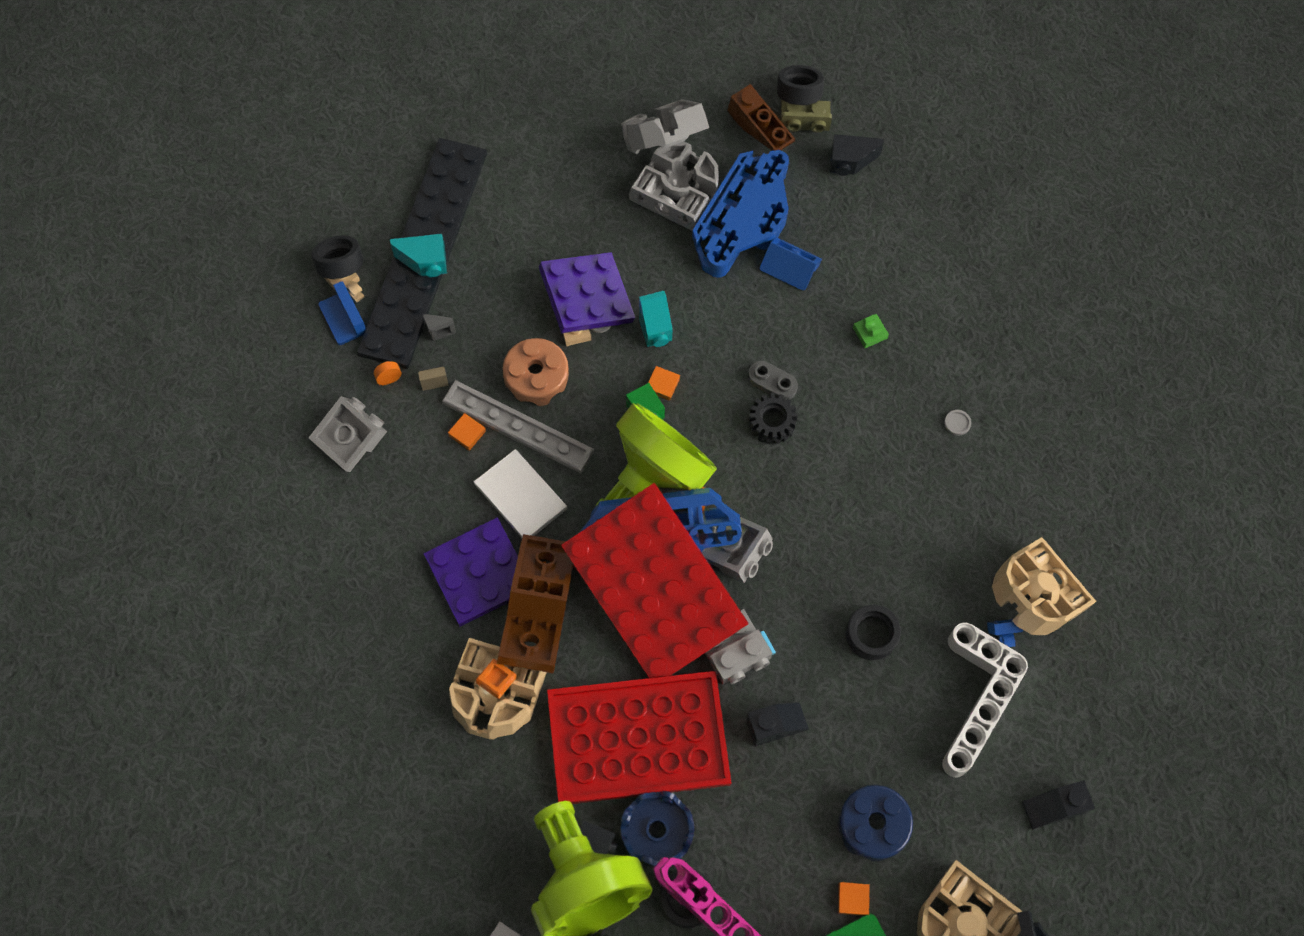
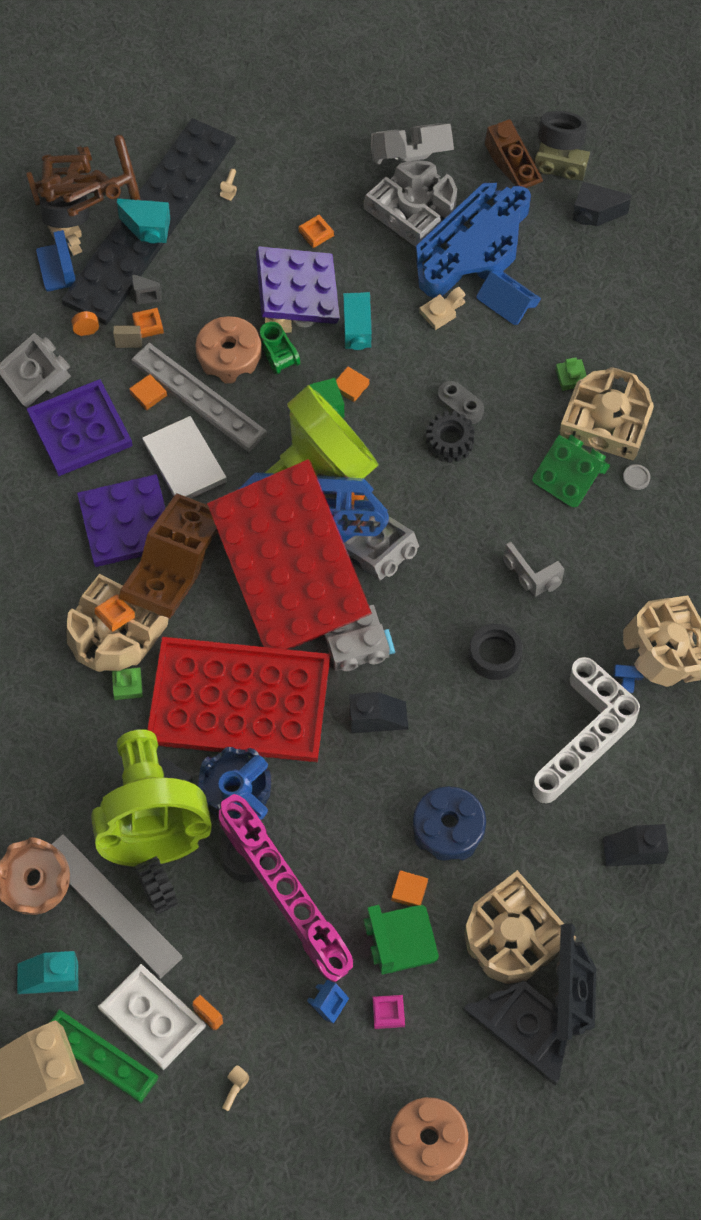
camera: 15 degrees right, 5 degrees down
none -> reddish brown piece [26,135,141,216]
none -> dark purple plate [27,379,133,477]
none -> bright green tile [112,668,143,700]
none -> orange tile [132,308,164,338]
none -> blue axle [218,755,268,820]
none -> tan hand [220,169,237,201]
none -> green piece [260,322,301,375]
none -> orange tile [298,215,334,248]
none -> tan plate [419,287,466,330]
none -> light grey bracket [503,542,564,597]
none -> green bracket [532,434,610,507]
none -> tan connector [560,367,654,460]

